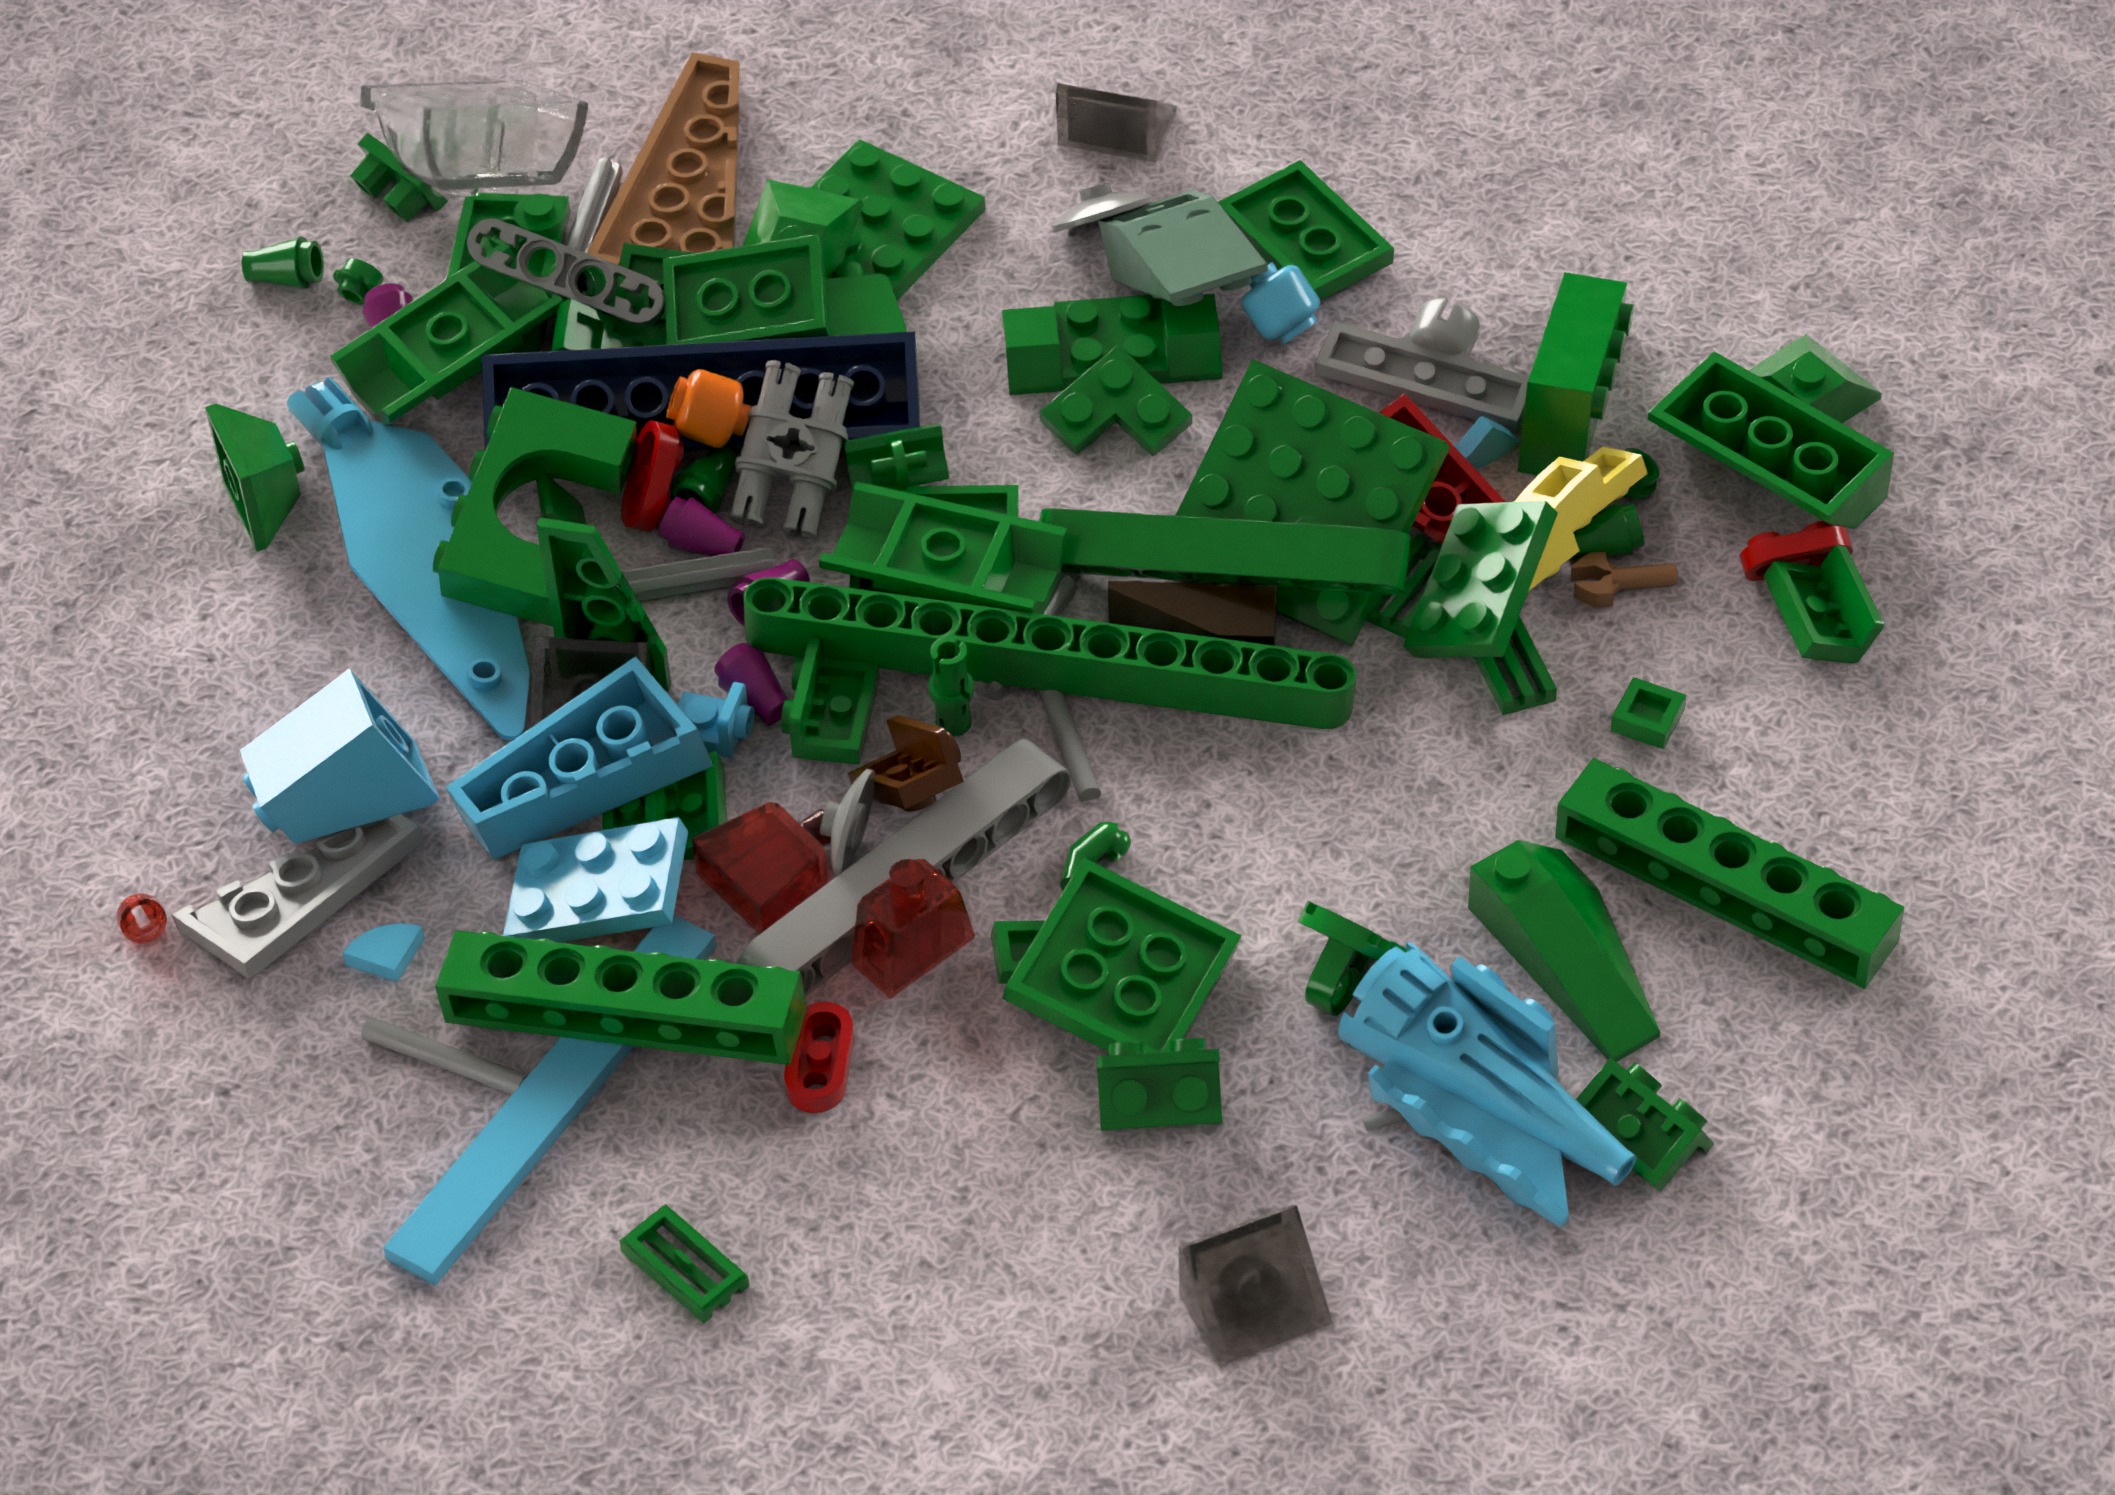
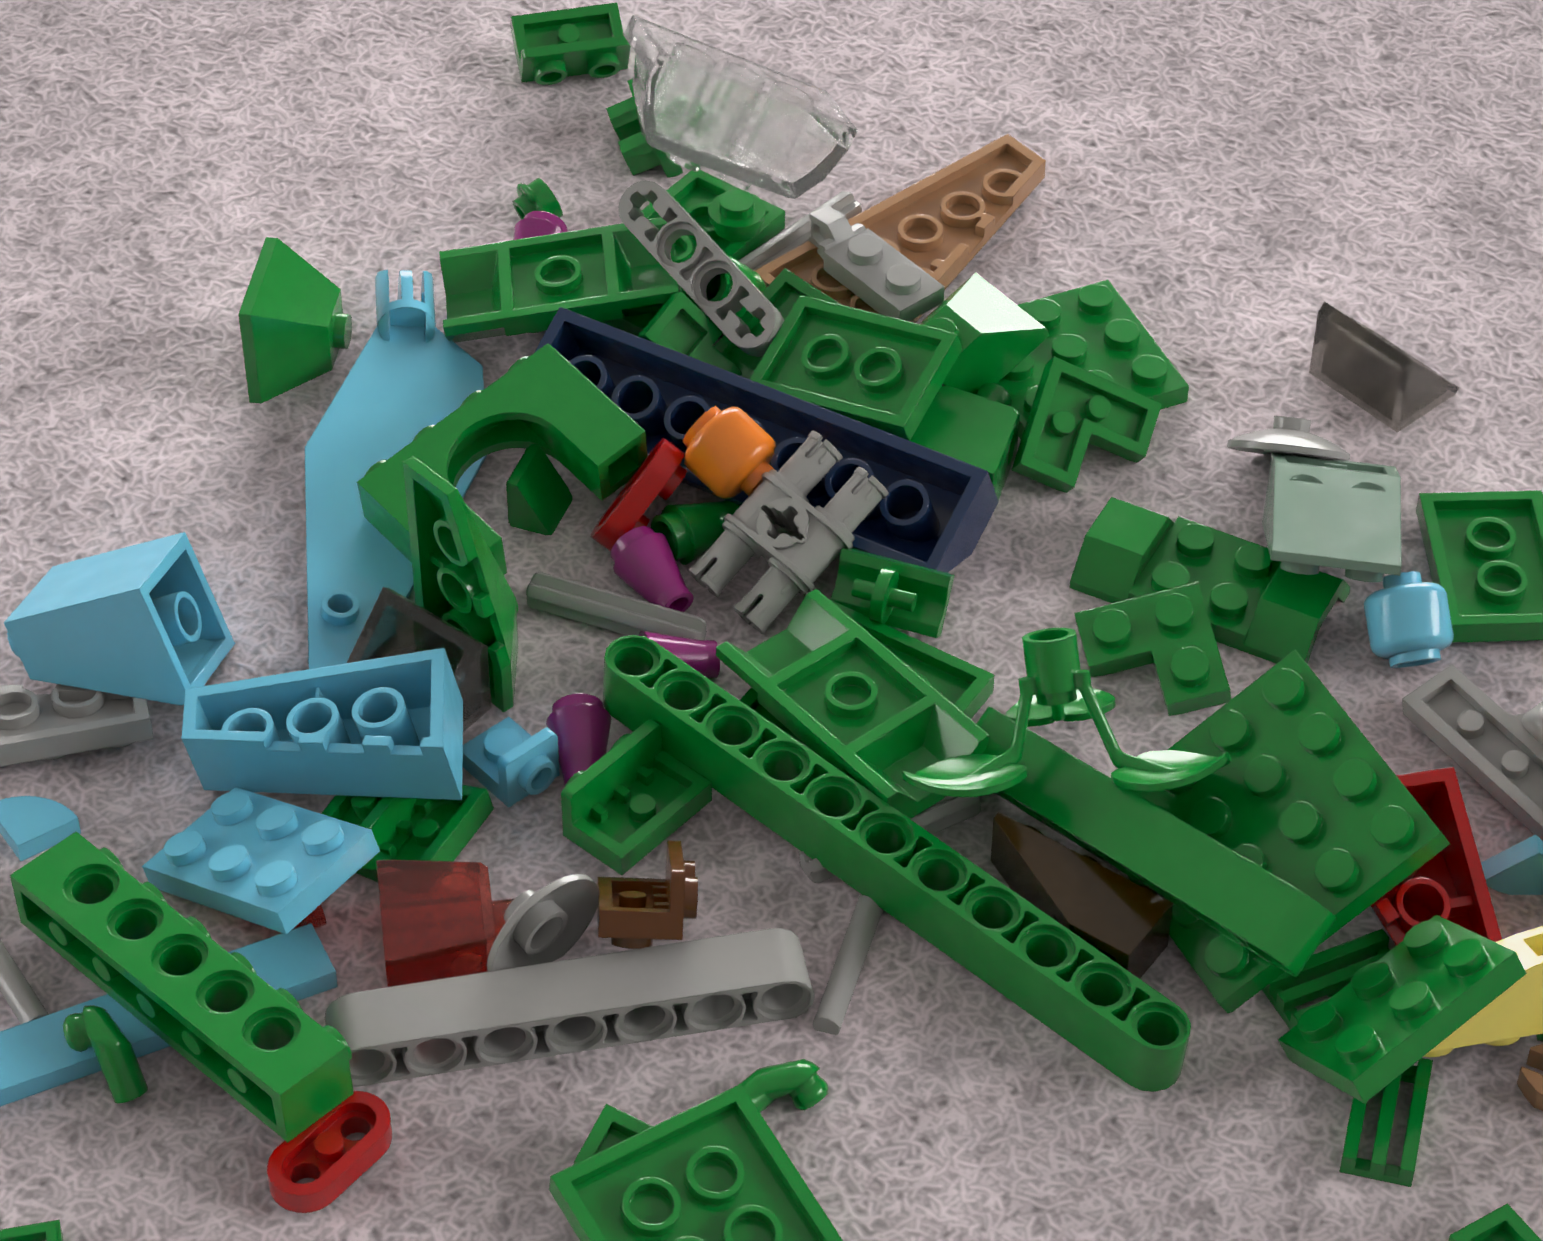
camera: 30 degrees right, 5 degrees down
green cone [241,236,324,289] -> none
clear red torso [852,859,975,999] -> none
green pin [928,636,974,737] -> none
none -> green arm [63,1005,148,1103]
none -> green bracket [510,2,631,85]
none -> light grey hinge [809,205,945,321]
none -> green plant [902,628,1231,797]
none -> green plate [1011,356,1162,493]

